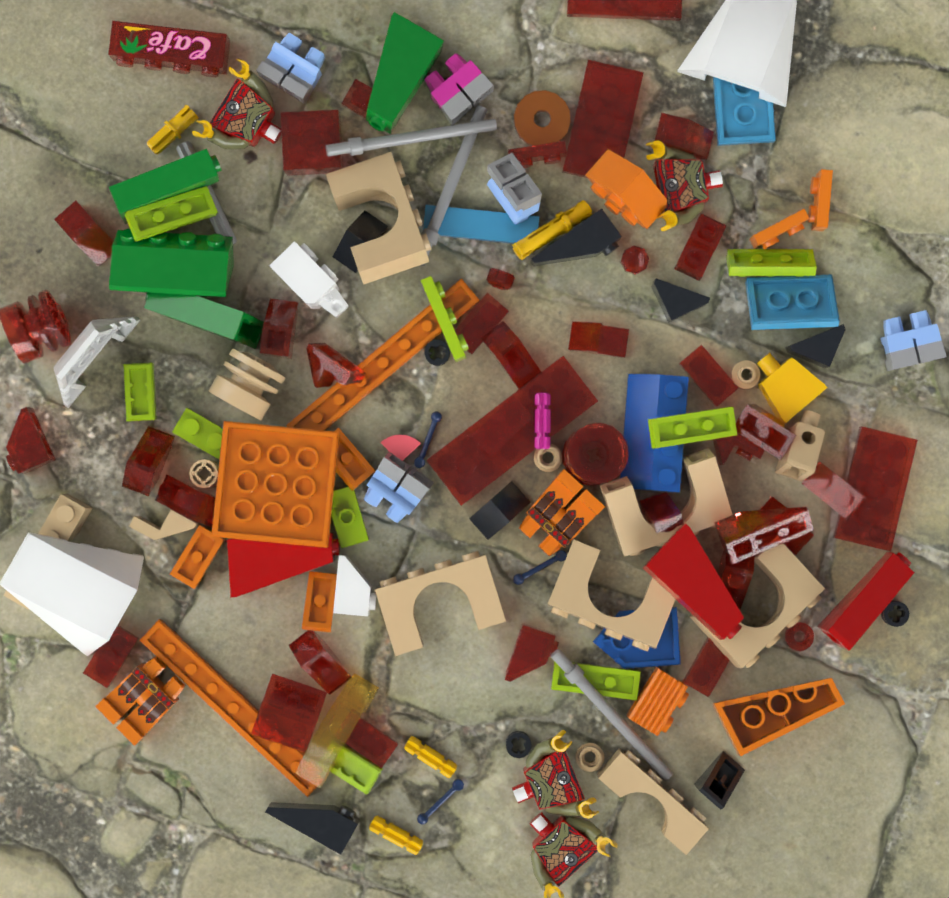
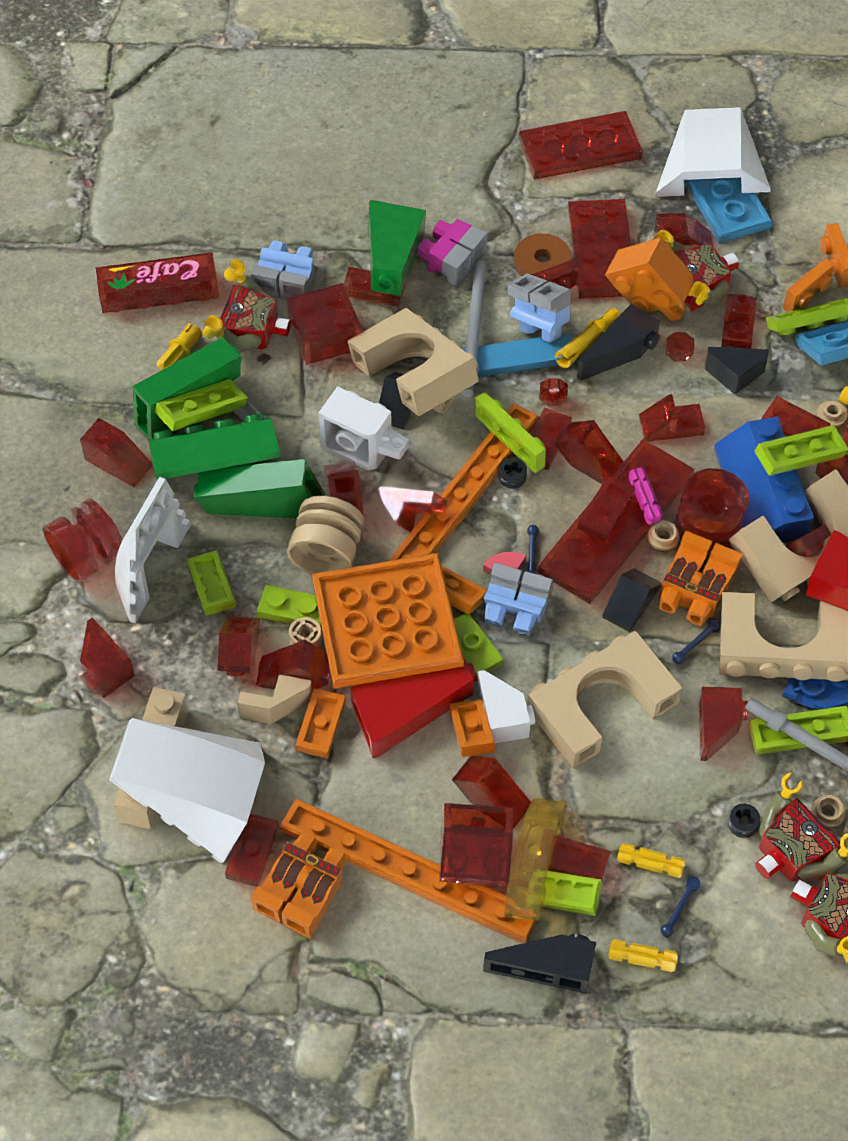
camera: 15 degrees left, 30 degrees down
light grey bar [326,119,497,157] -> none

